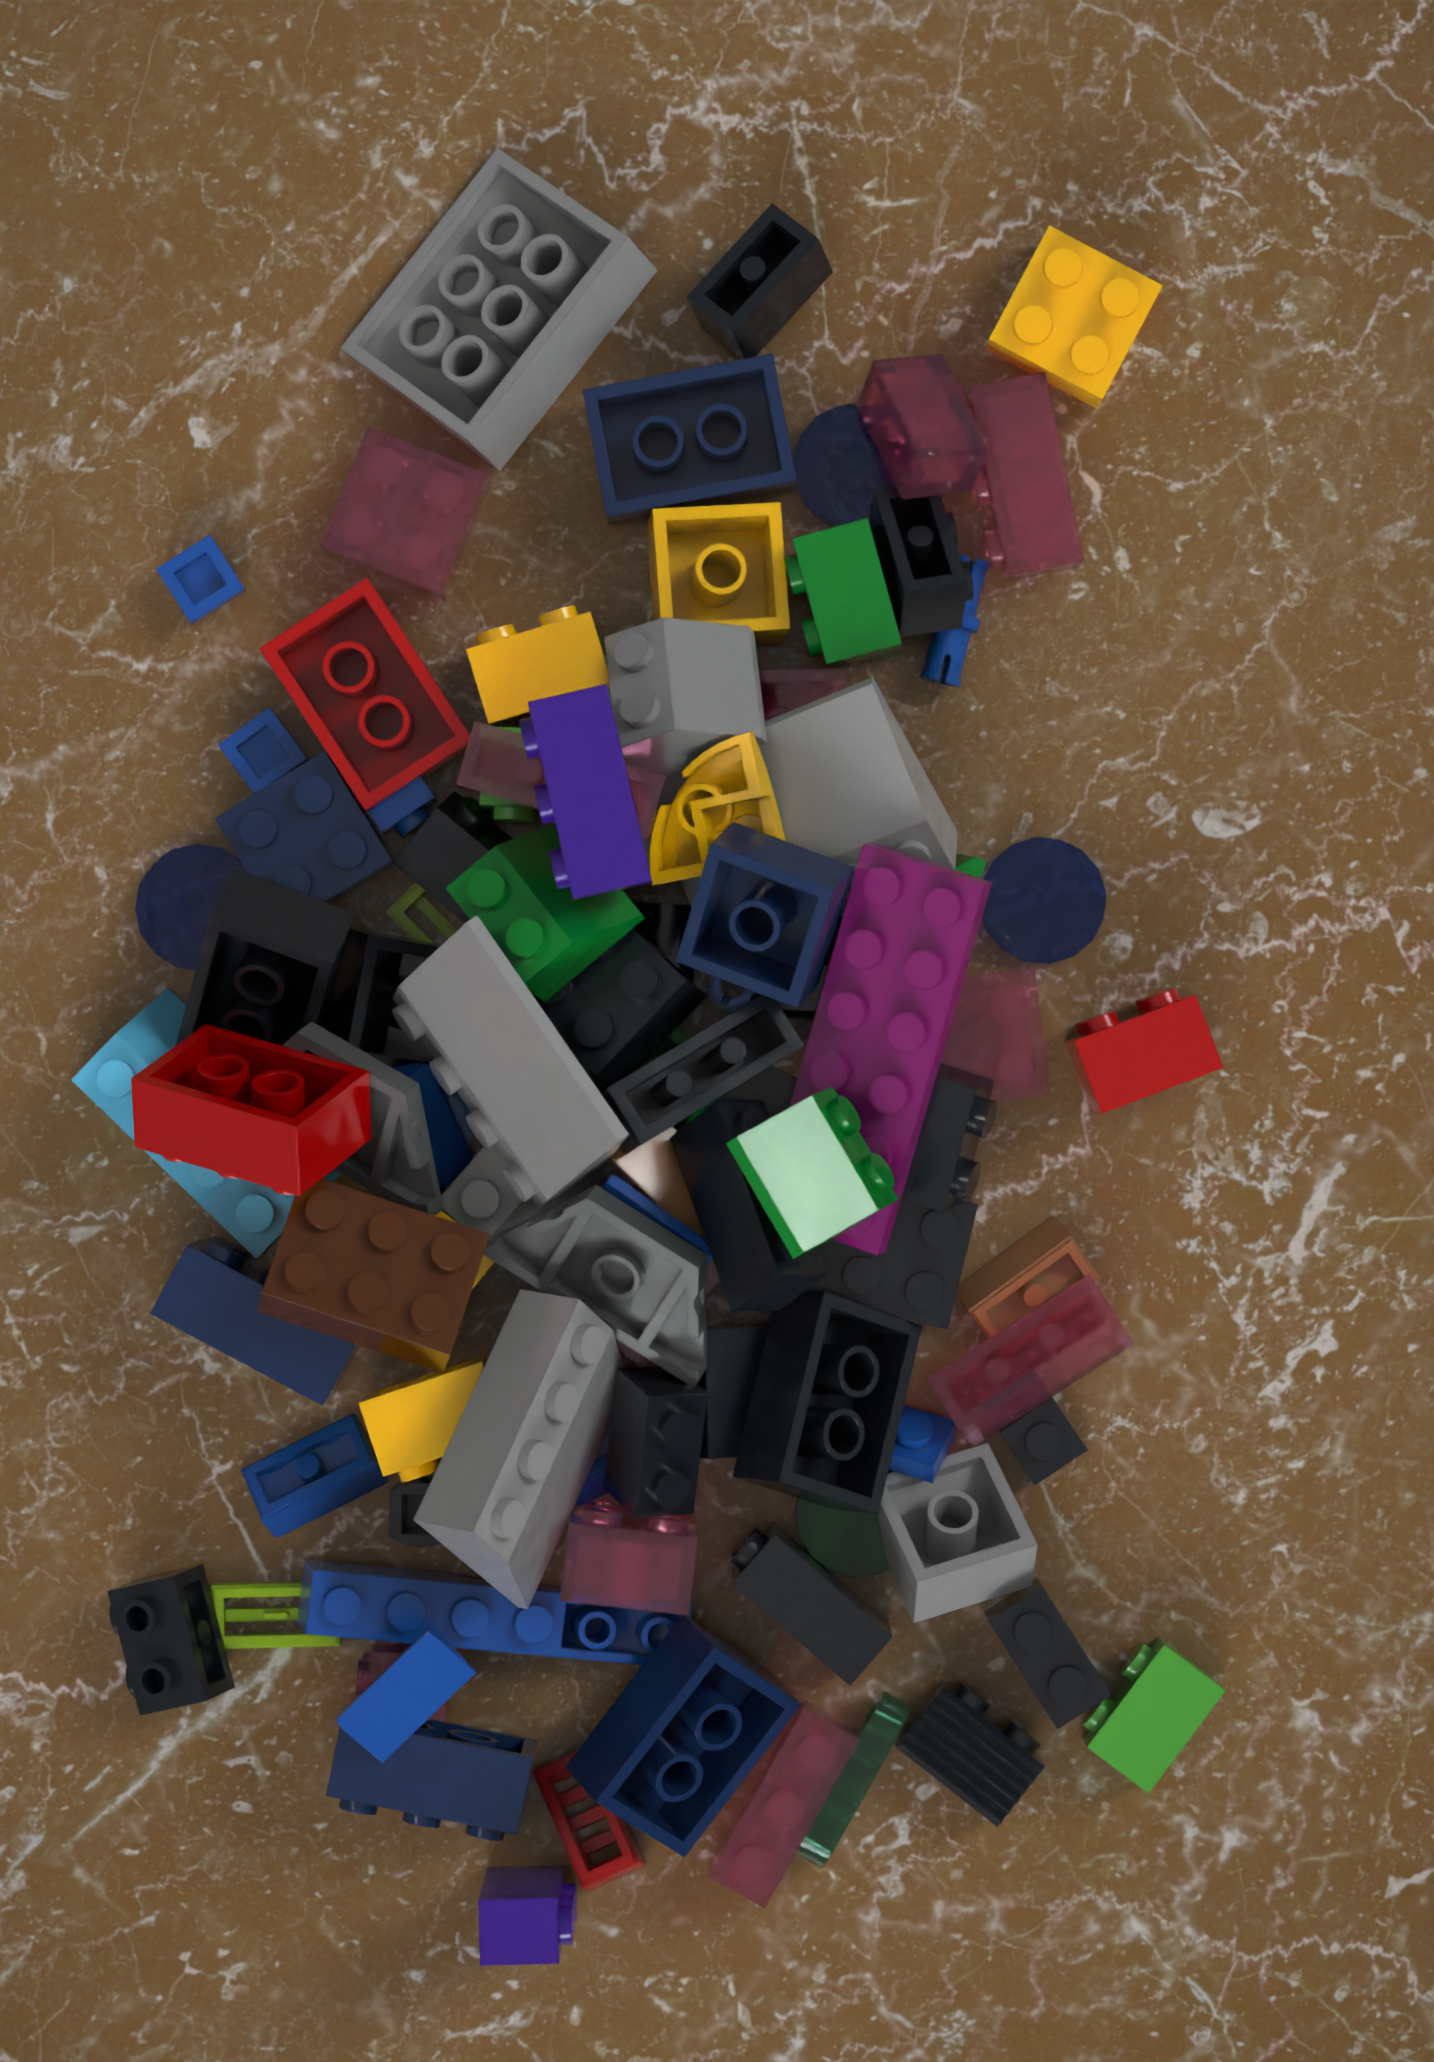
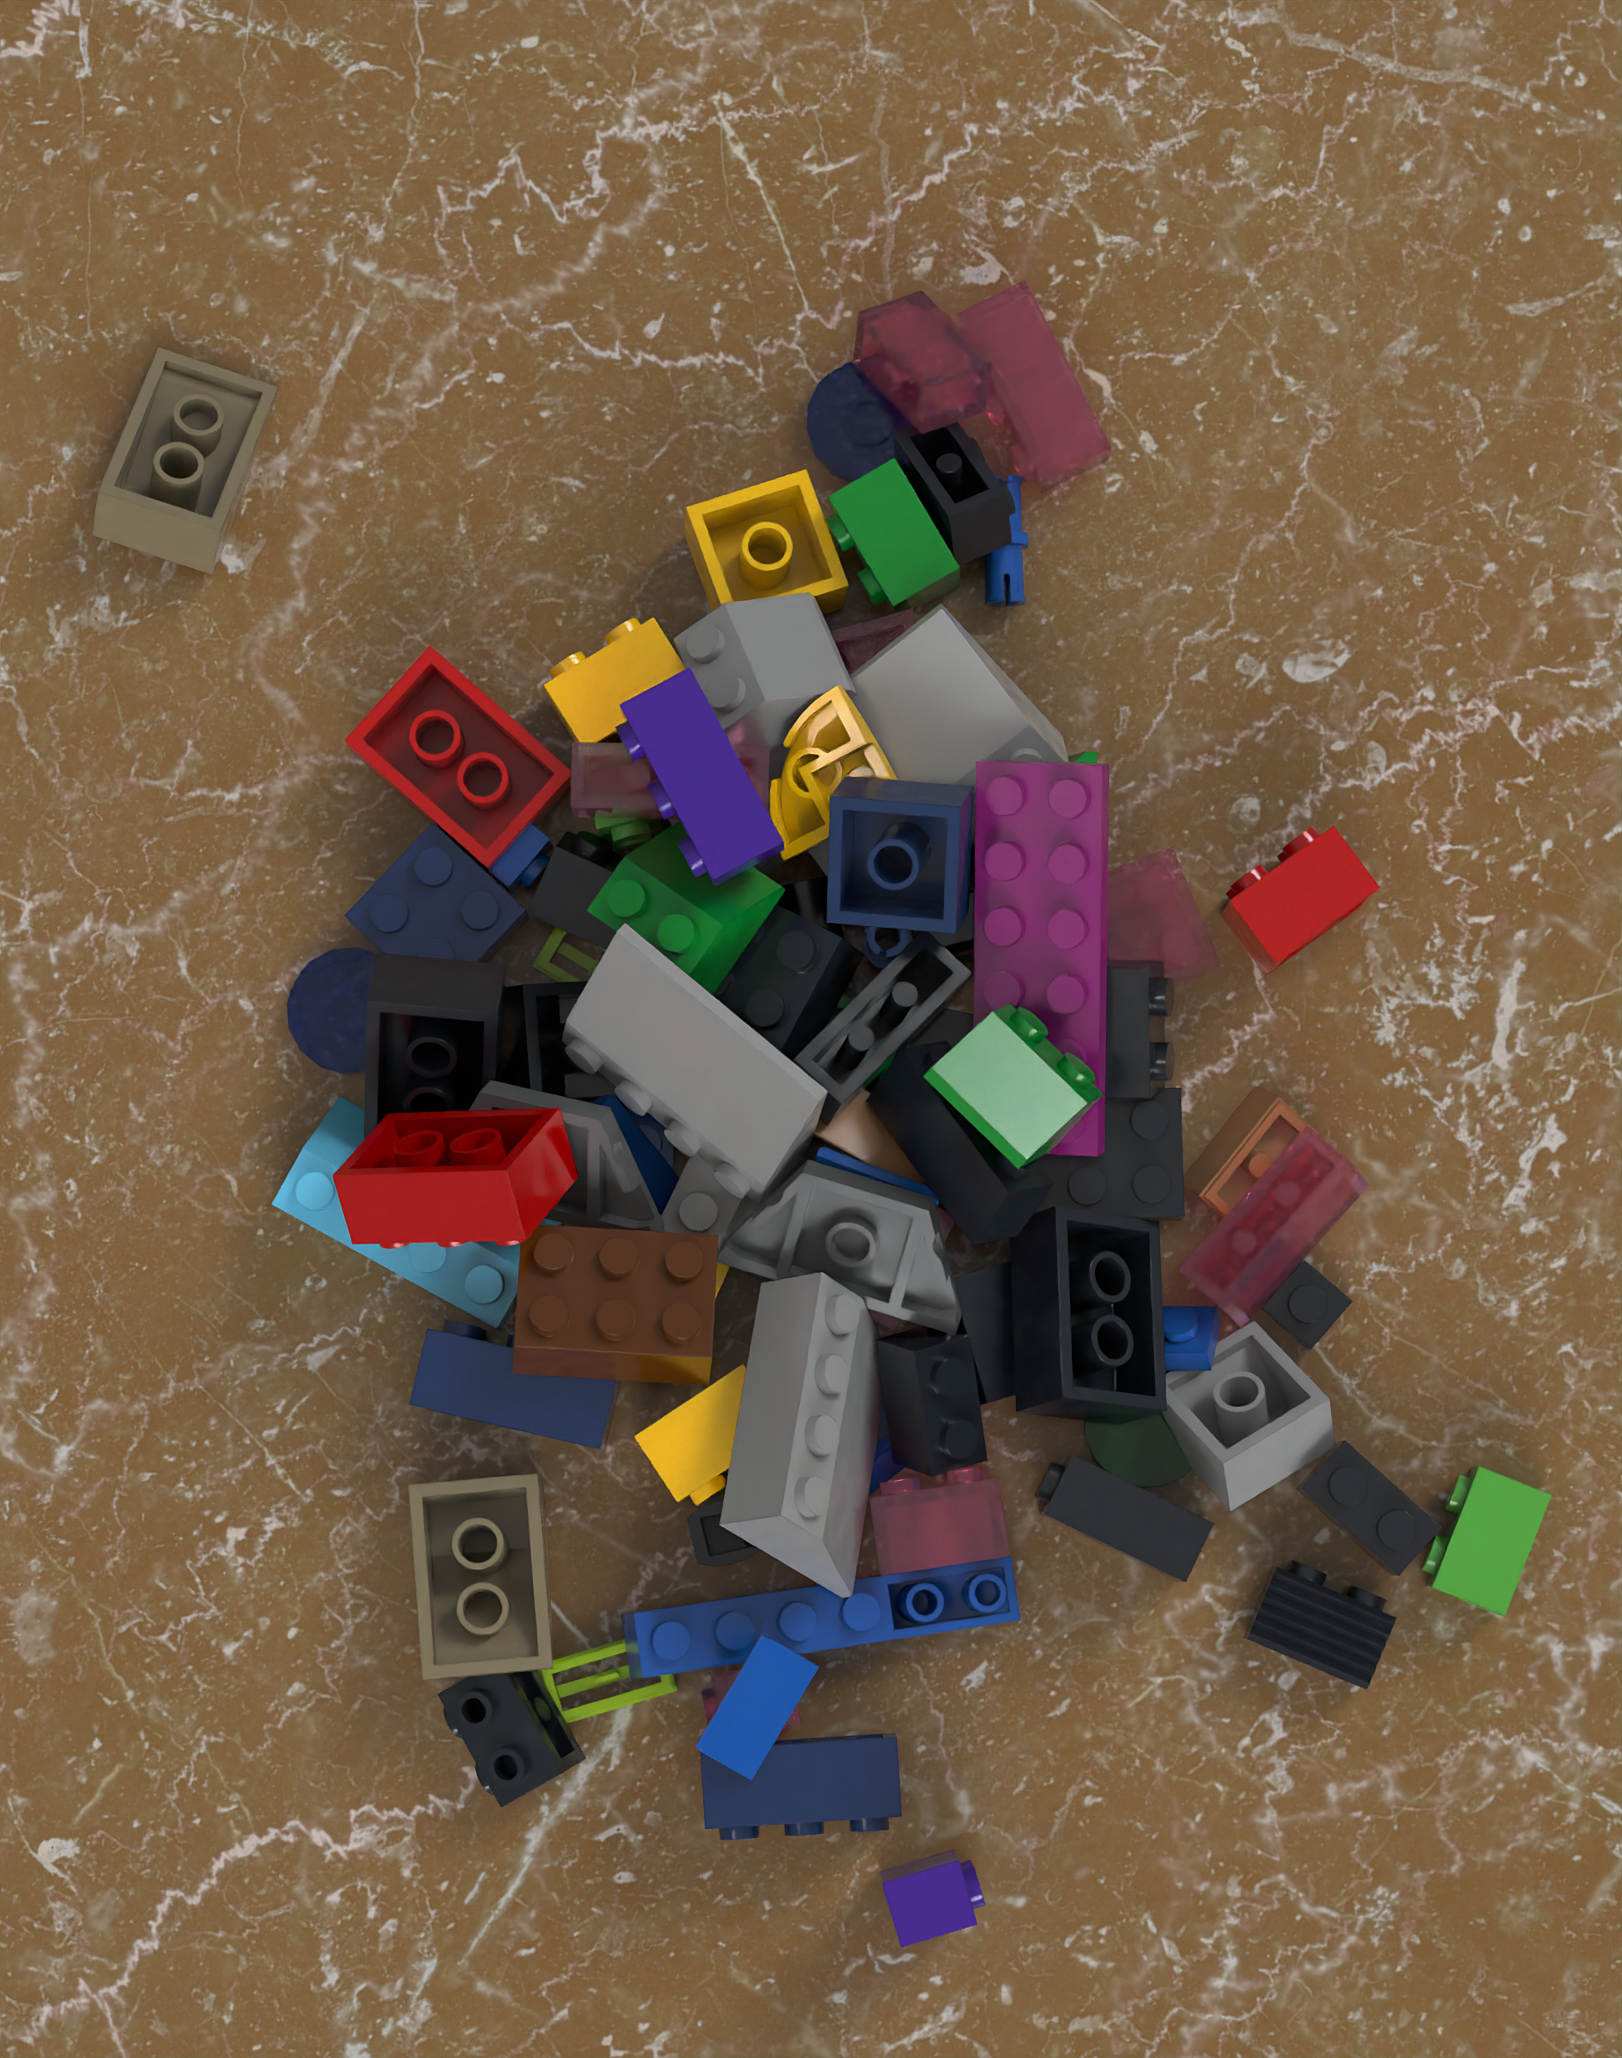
camera: 15 degrees left, 5 degrees down
blue plate [156,534,247,625] -> none
blue plate [218,707,309,794] -> none
blue slope [241,1413,388,1537] -> none
clear pink brick [320,427,491,601] -> none
light grey slope [341,148,658,471] -> none
red slope [532,1750,646,1891] -> none
dark blue brick [565,1614,802,1857] -> none
dark blue brick [583,354,797,525] -> none
black brick [686,203,833,359] -> none
clear pink brick [708,1698,860,1908] -> none
clear green beam [793,1690,912,1868] -> none
clear blue tile [982,837,1106,964] -> none
yellow brick [985,225,1163,409] -> none
none -> dark tan slope [92,347,278,575]
none -> dark tan slope [408,1473,554,1681]

